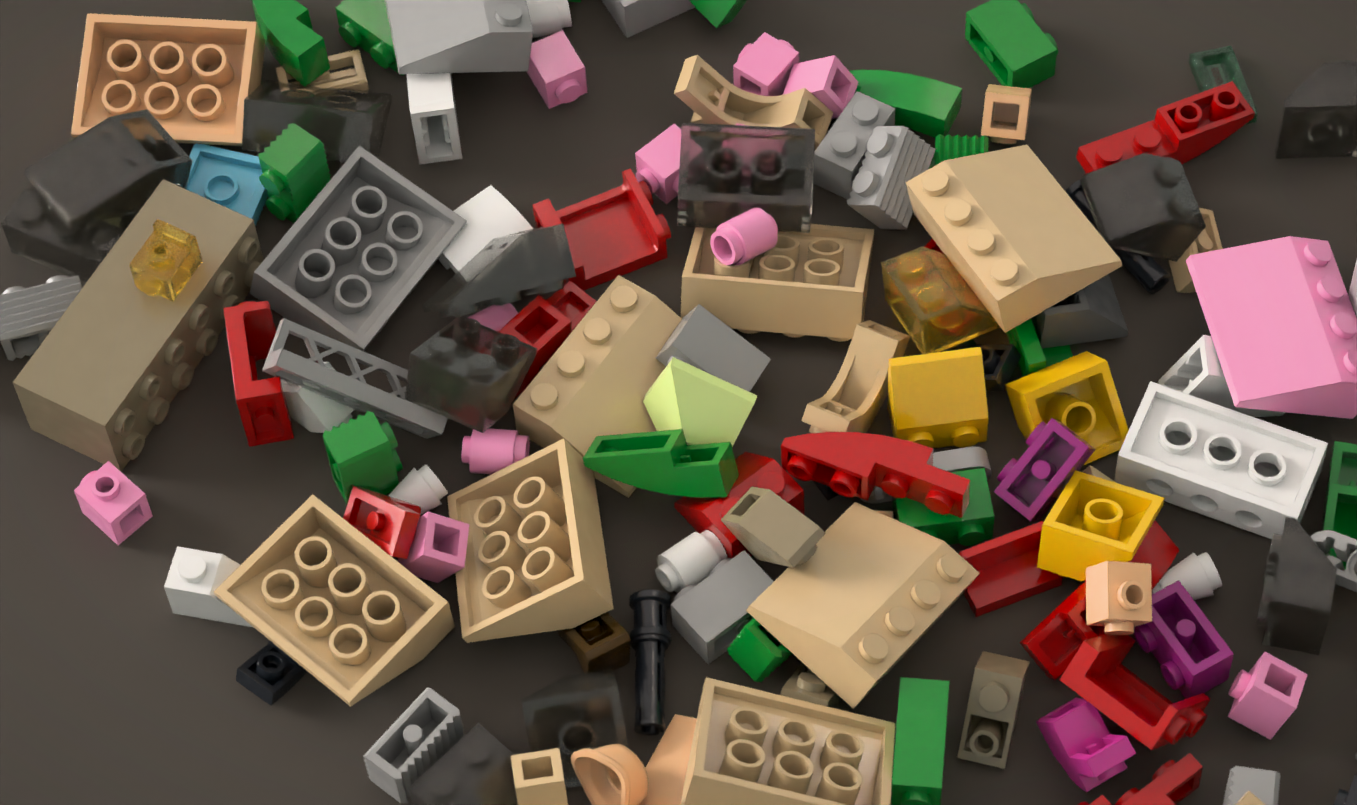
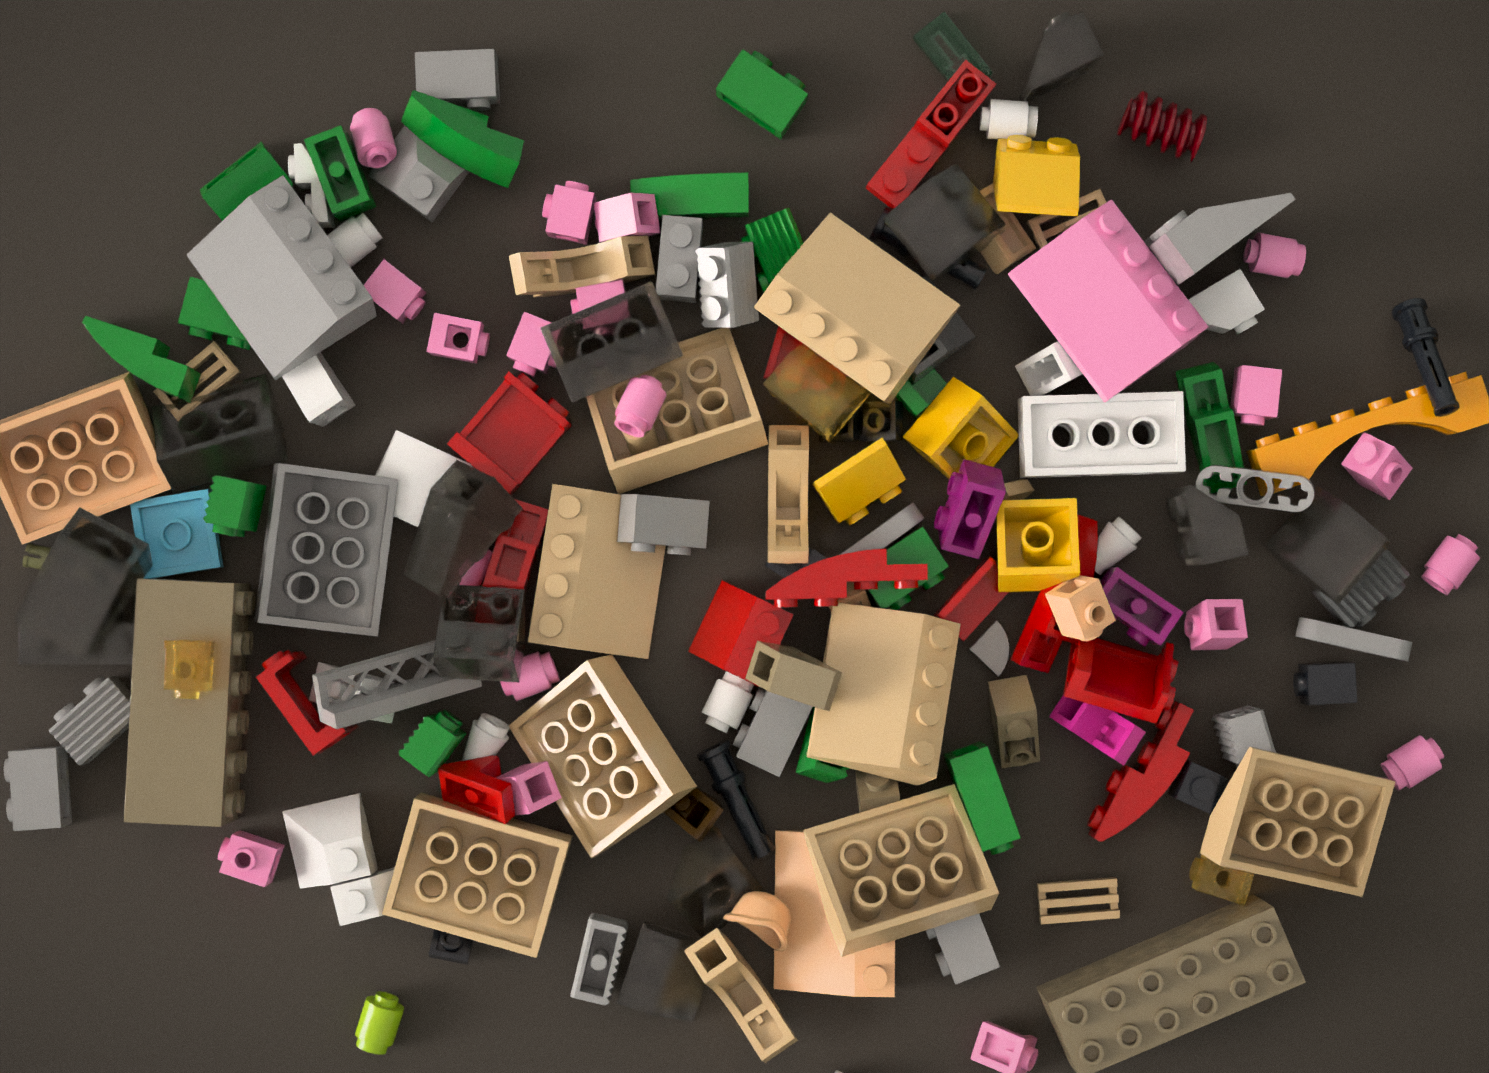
camera: 30 degrees left, 30 degrees up
green slope [583,429,739,498] -> none
yellowish green slope [643,357,757,447] -> none
light nougat brick [981,84,1032,144] -> none
none -> white slope [282,793,378,888]
none -> lime brick [355,991,404,1055]
none -> bright pink brick [426,313,490,364]
none -> light grey tile [969,620,1009,676]
none -> white brick [979,99,1038,140]
none -> yellow slope [993,135,1080,217]

